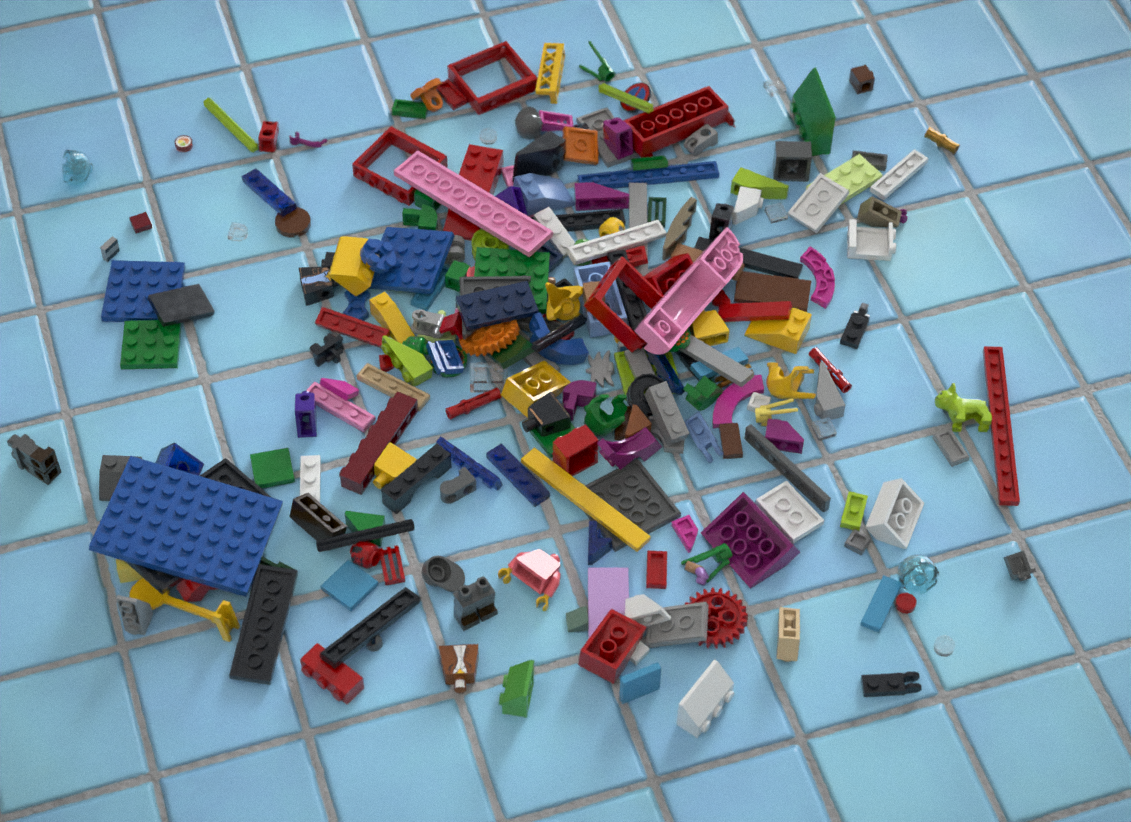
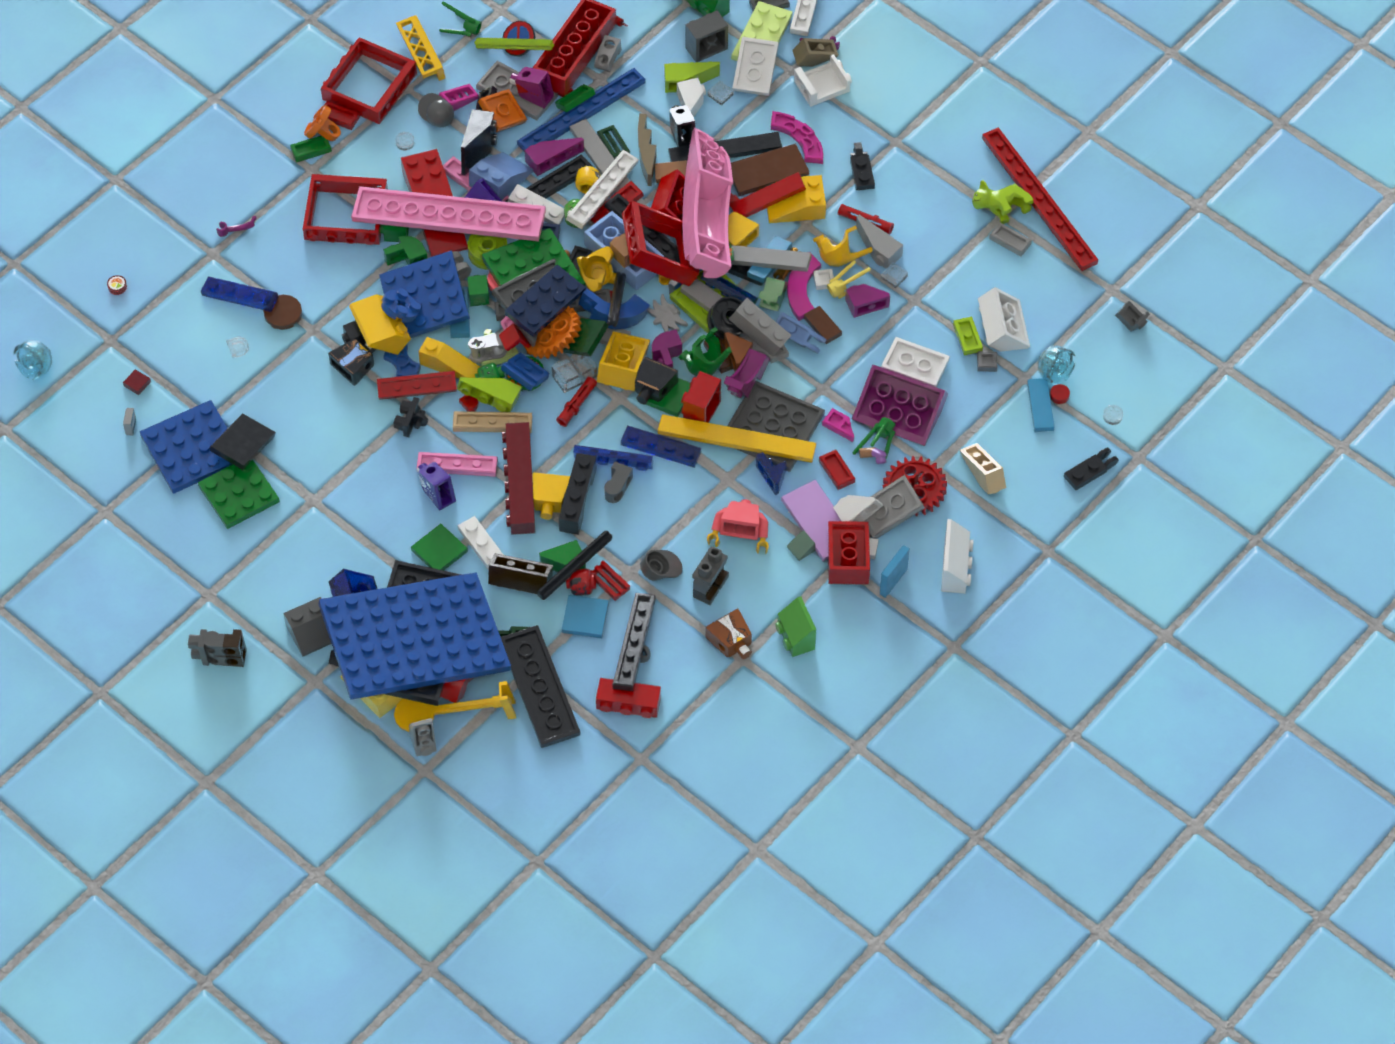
camera: 30 degrees left, 5 degrees up
lime axle [203,97,259,153] -> none
red leg [258,121,279,152] -> none
dark pink tile [319,378,359,401] -> none
dark grey tile [744,424,831,512] -> none

